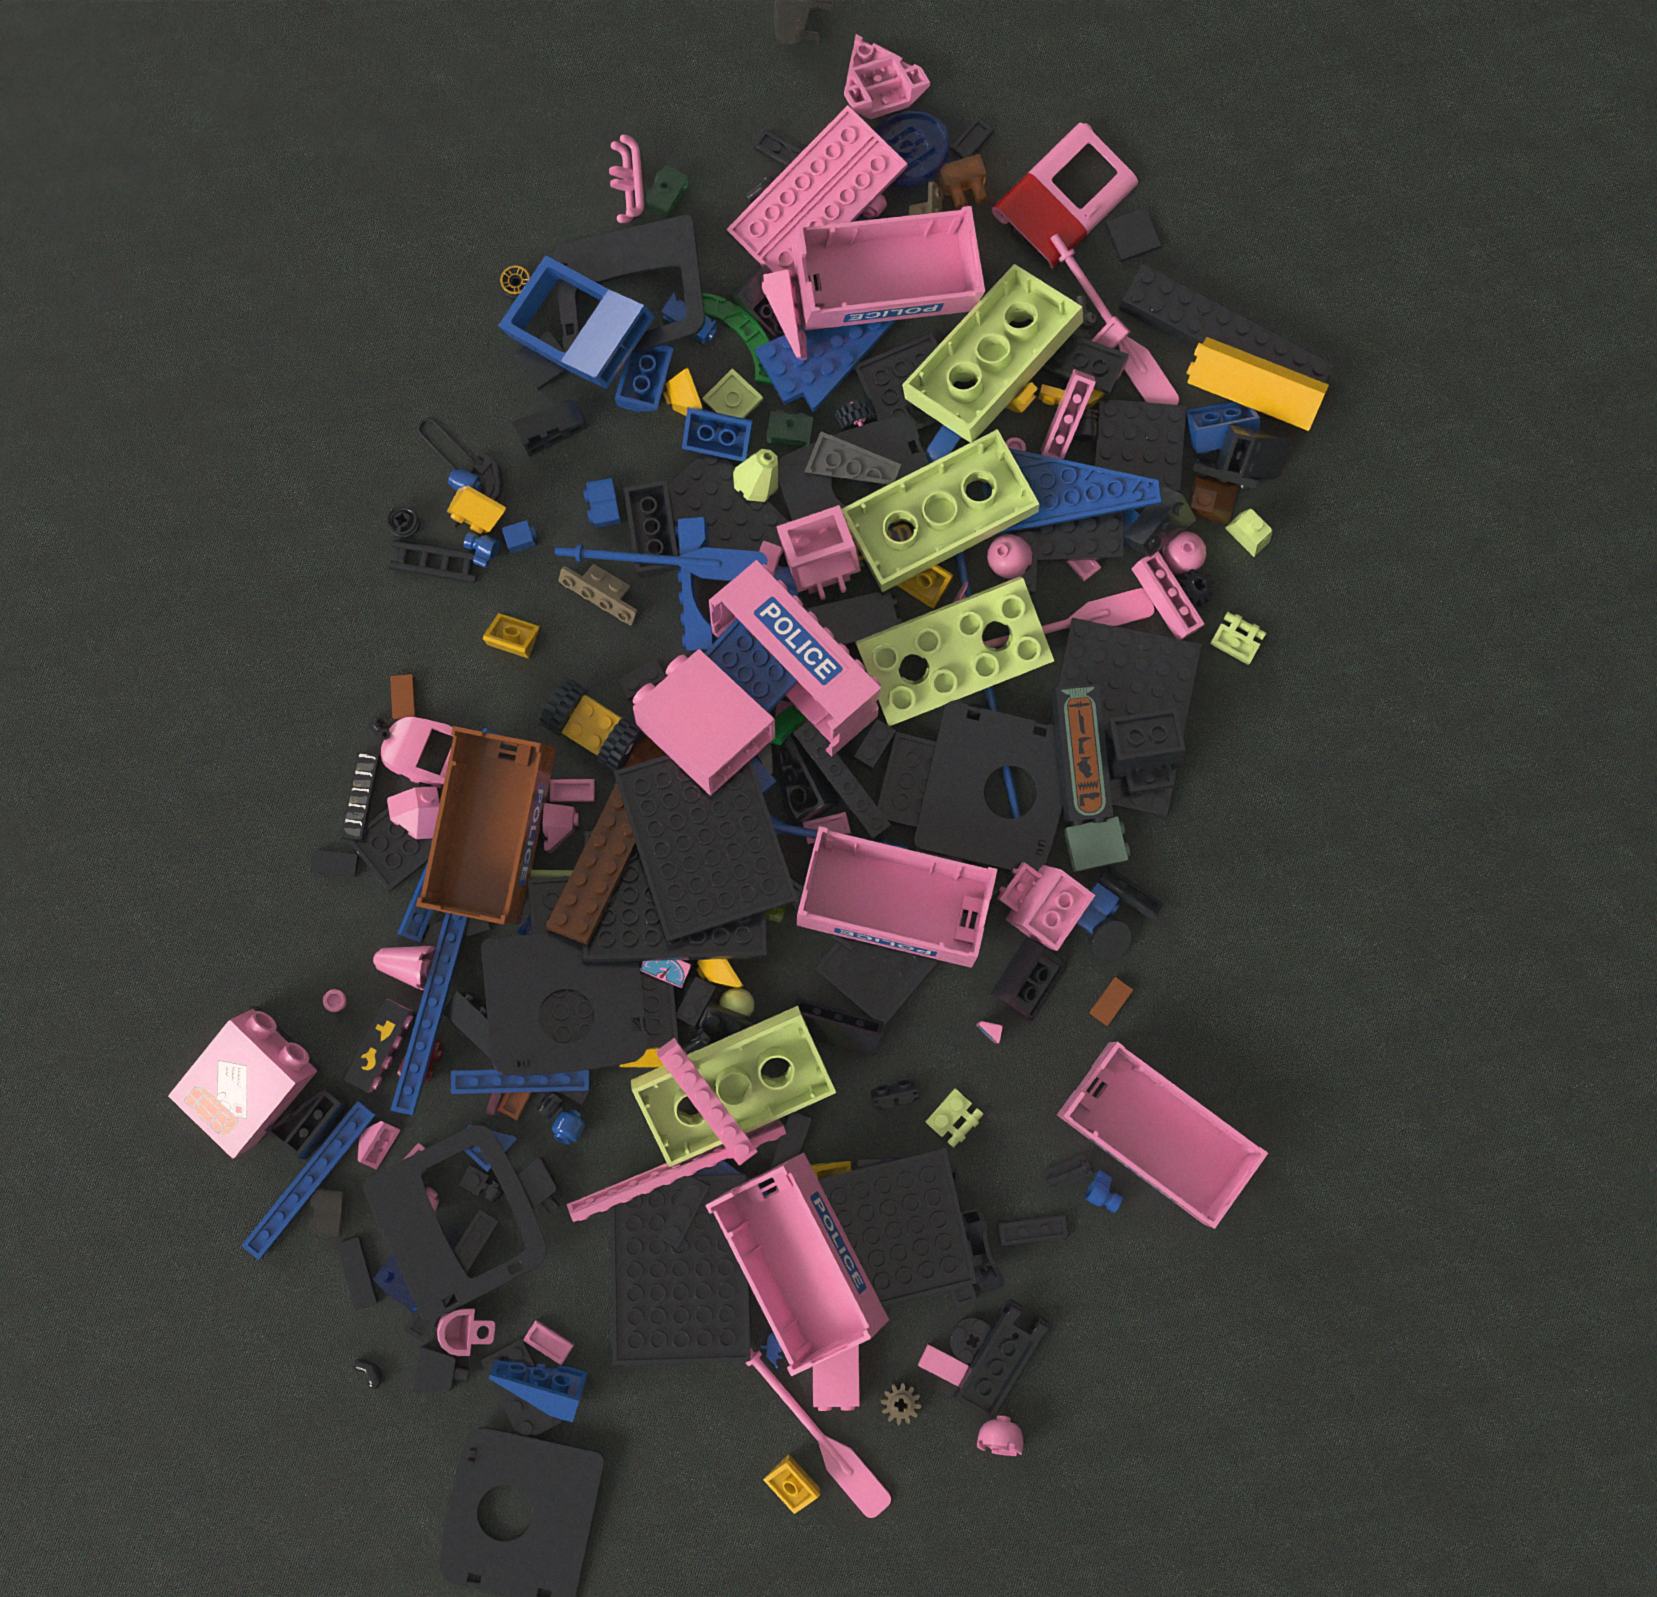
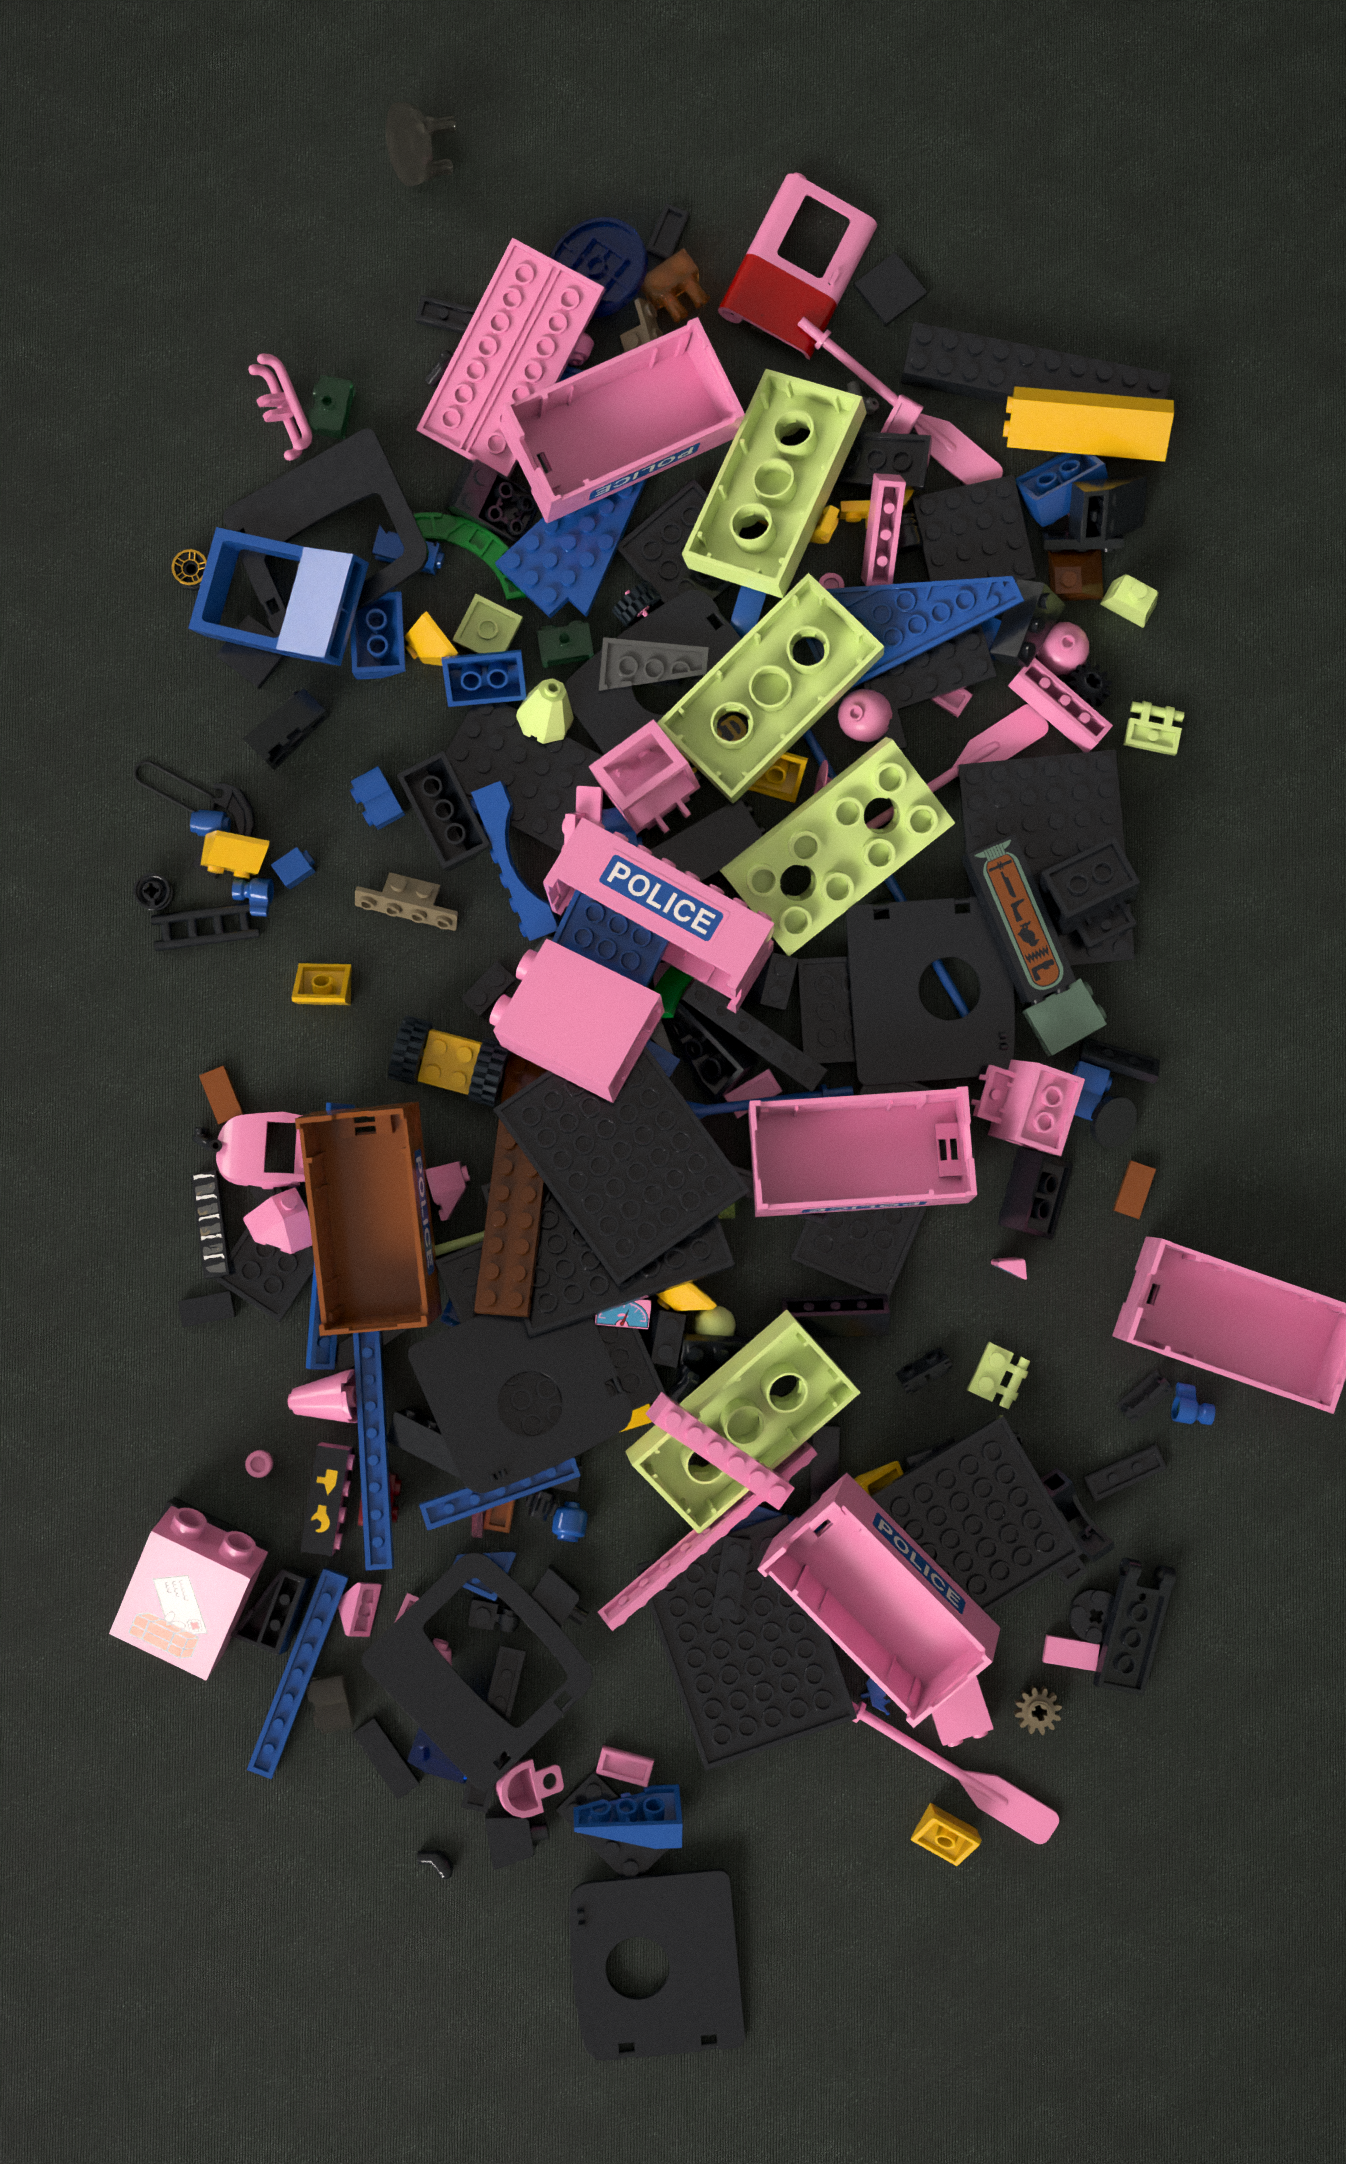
camera: 15 degrees left, 5 degrees up
bright pink tile [550,779,595,802] -> none
blue piece [555,544,767,581] -> none
bright pink wedge [762,269,807,360] -> none
bright pink wedge [844,34,930,119] -> none
bright pink cylinder [977,1416,1023,1456] -> none

